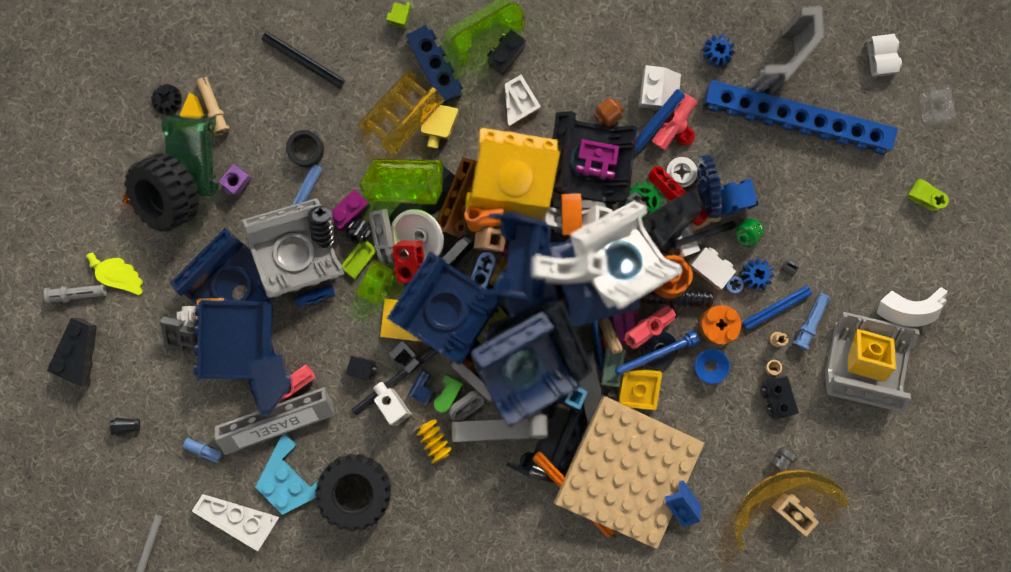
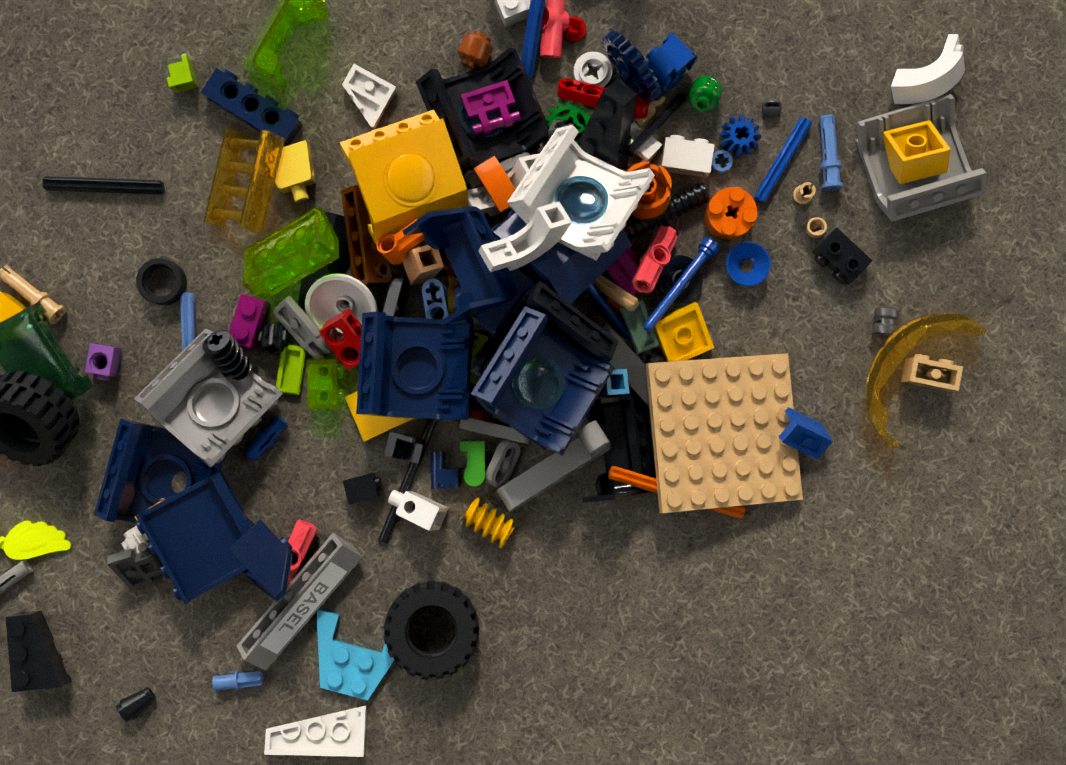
camera: 25 degrees left, 0 degrees up
black brick [487,29,526,75] -> none

